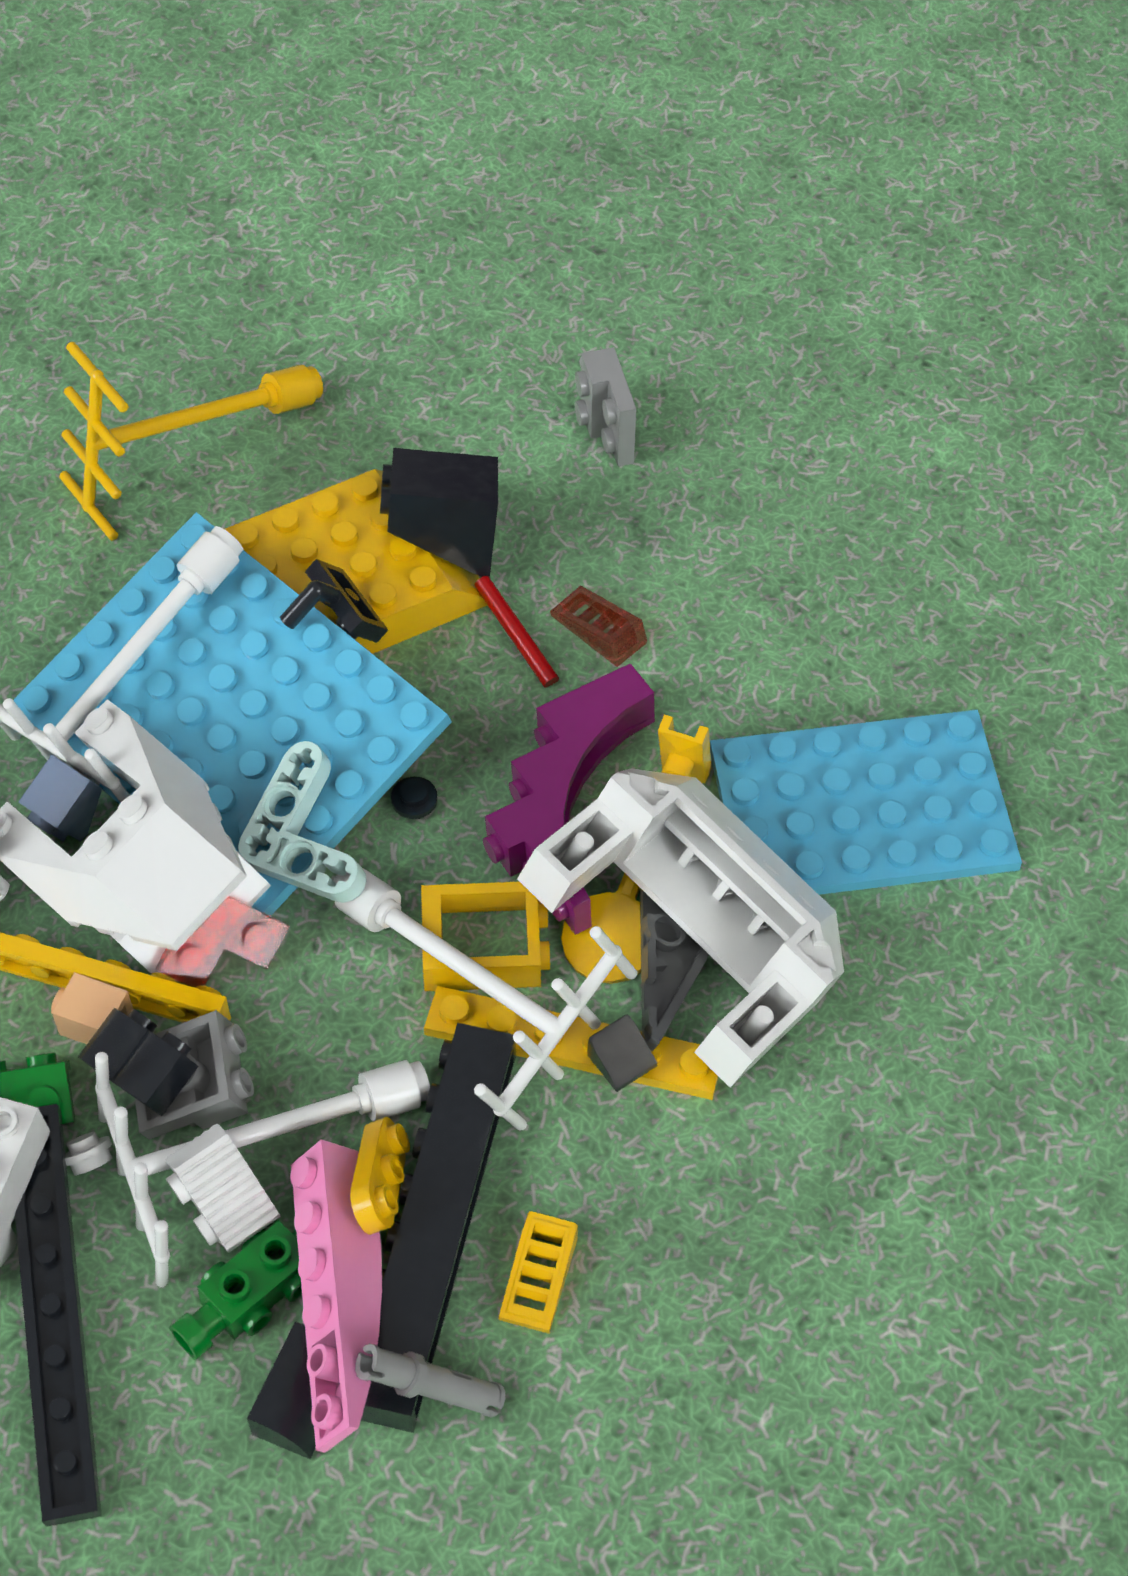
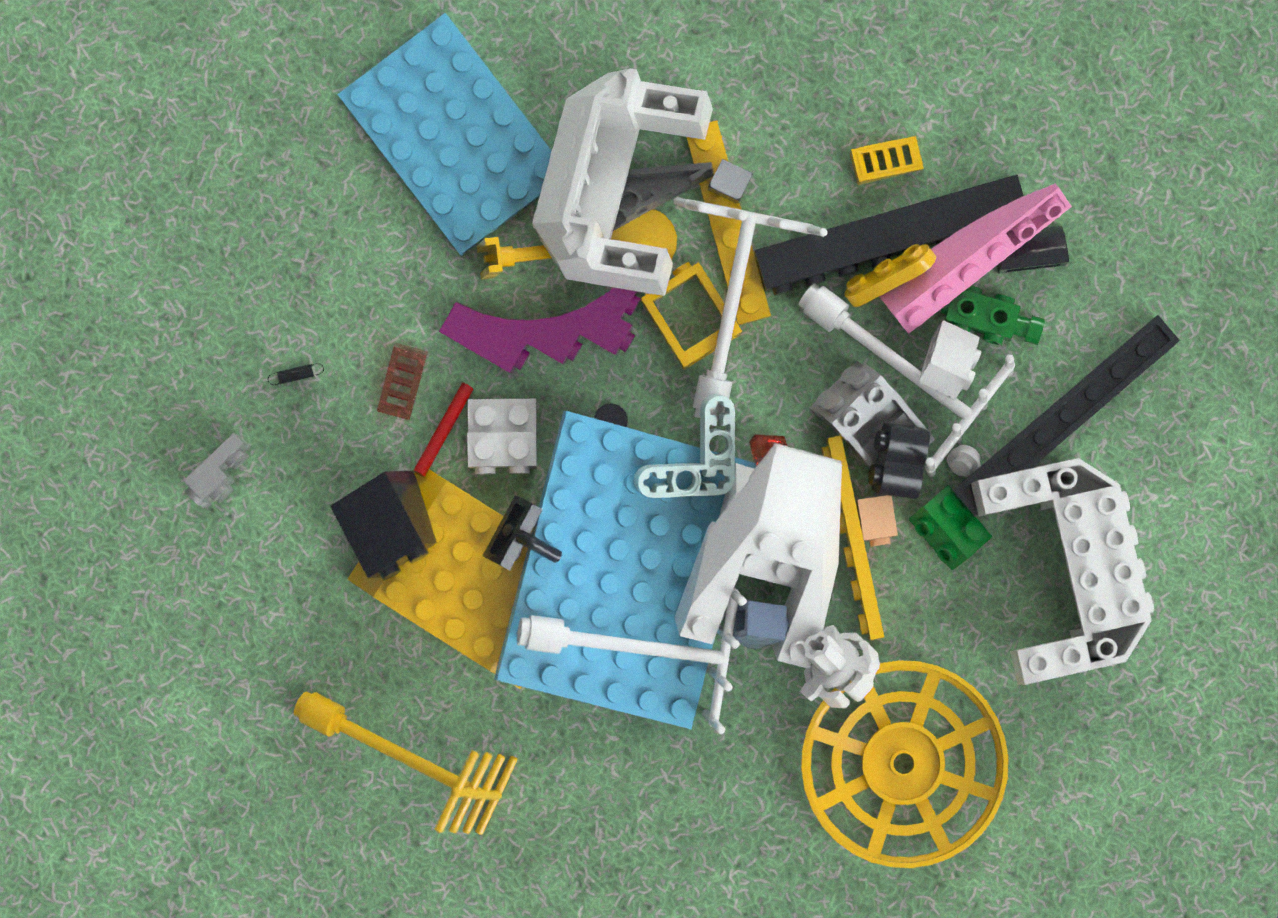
camera: 115 degrees left, 30 degrees up
light grey pin [355,1344,505,1418] -> none
none -> black piece [268,363,324,385]
none -> white plate [467,398,537,475]
none -> light grey plate [809,361,896,441]

